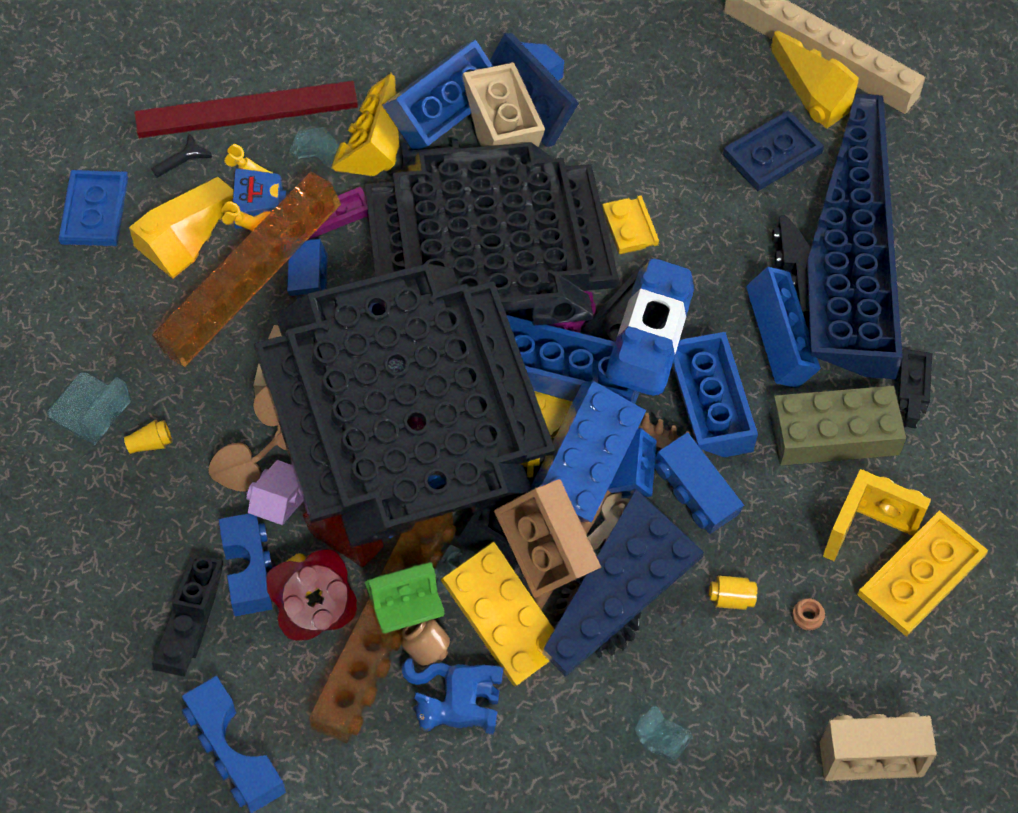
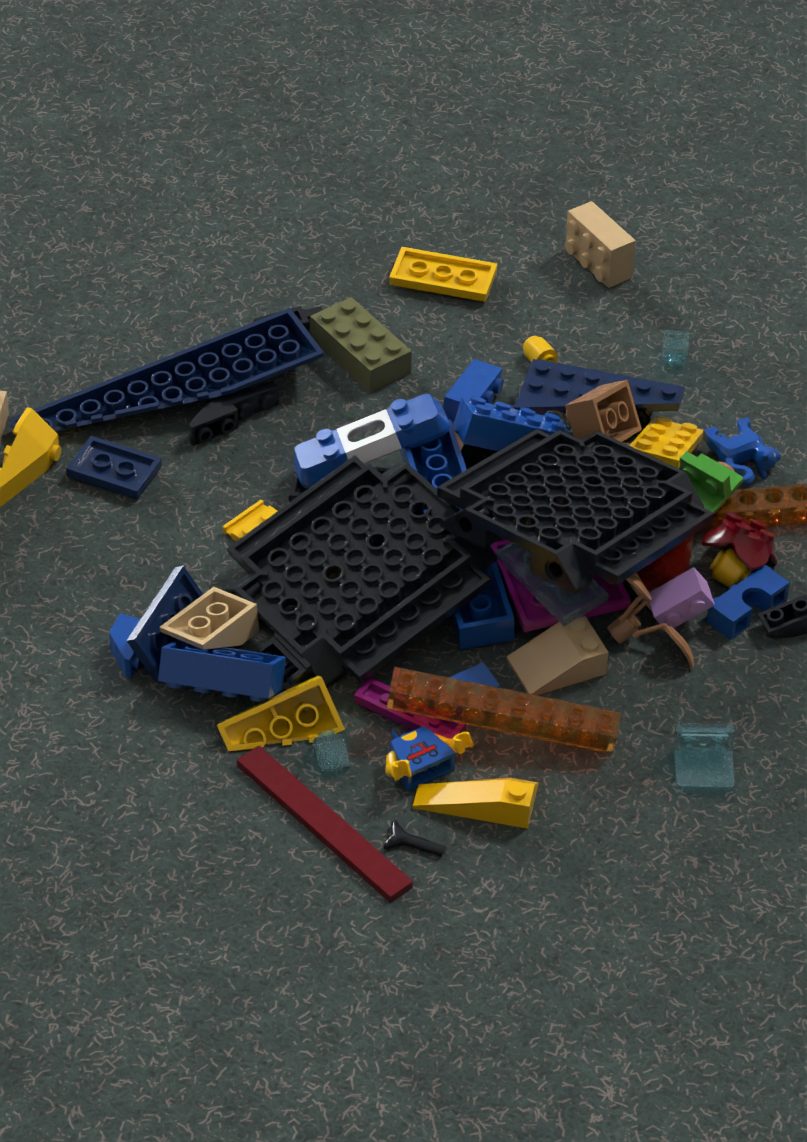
camera: 120 degrees left, 15 degrees down
blue tile [59,170,128,246] -> none
yellow cone [124,420,172,454] -> none
blue slope [673,332,758,457] -> none
blue brick [746,267,821,388] -> none
nougat plate [792,599,825,630] -> none
yellow bracket [823,469,931,561] -> none

